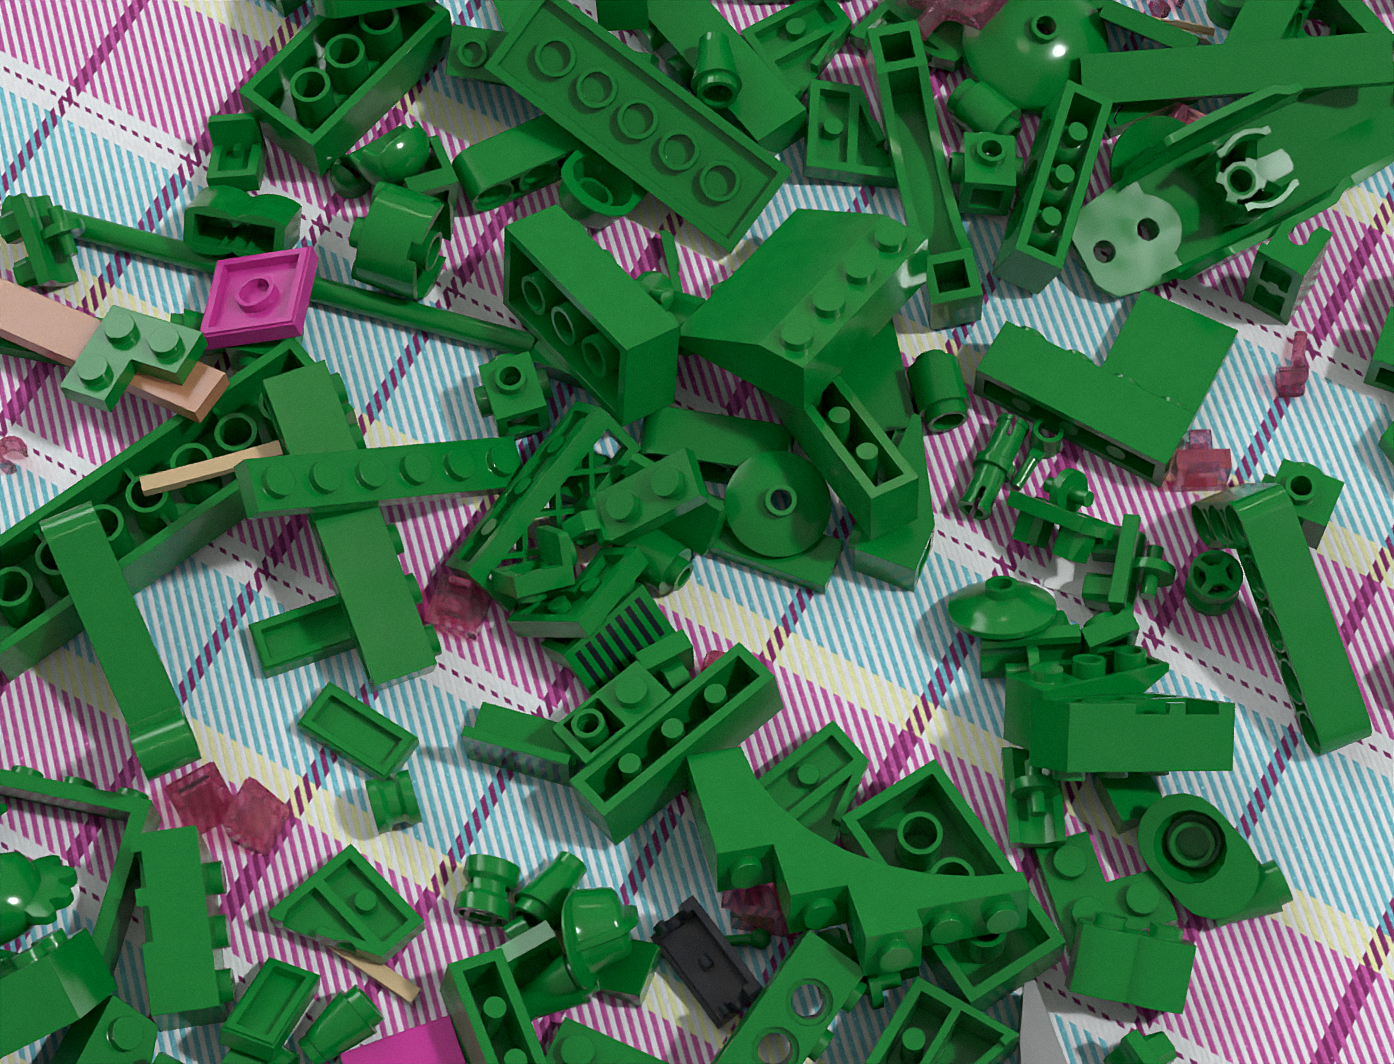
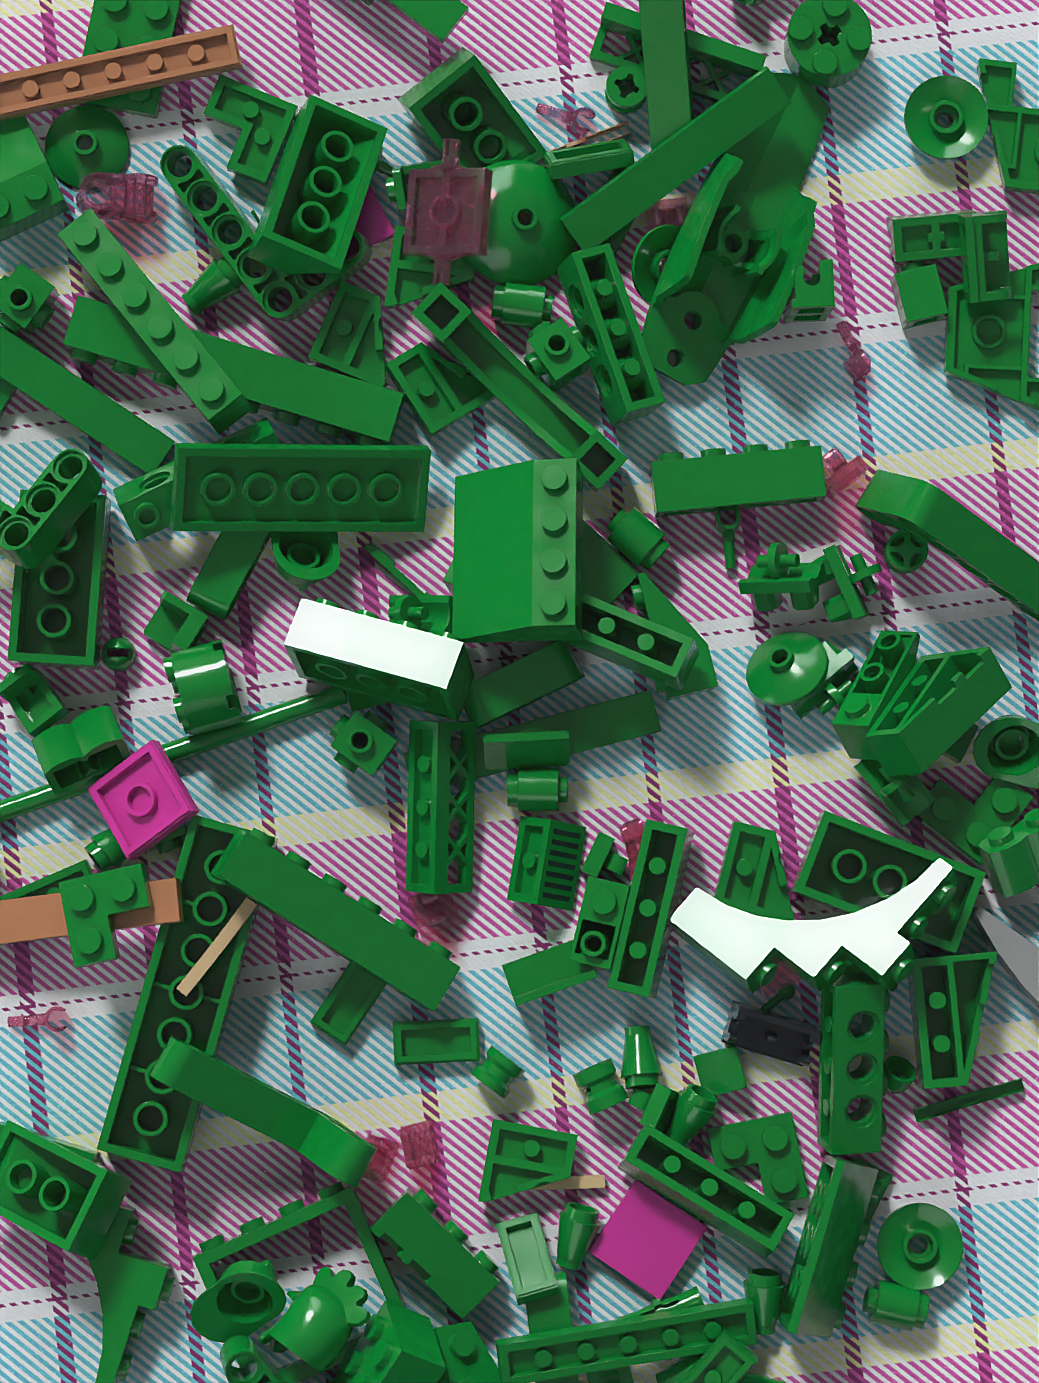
camera: 45 degrees left, 20 degrees up
green plate [234,436,523,520] -> none
green hair [349,121,430,186] -> none
green bracket [491,525,577,604] -> none
green plate [506,547,649,638] -> none
green hinge [561,447,709,549] -> none
green piece [562,884,639,990] -> none
green cone [691,31,742,109] -> none
green dish [724,451,832,558] -> none
green pin [957,413,1030,520] -> none
green plate [1079,609,1140,656] -> none
green tile [1101,289,1238,420] -> none
green brick [1261,458,1345,550] -> none

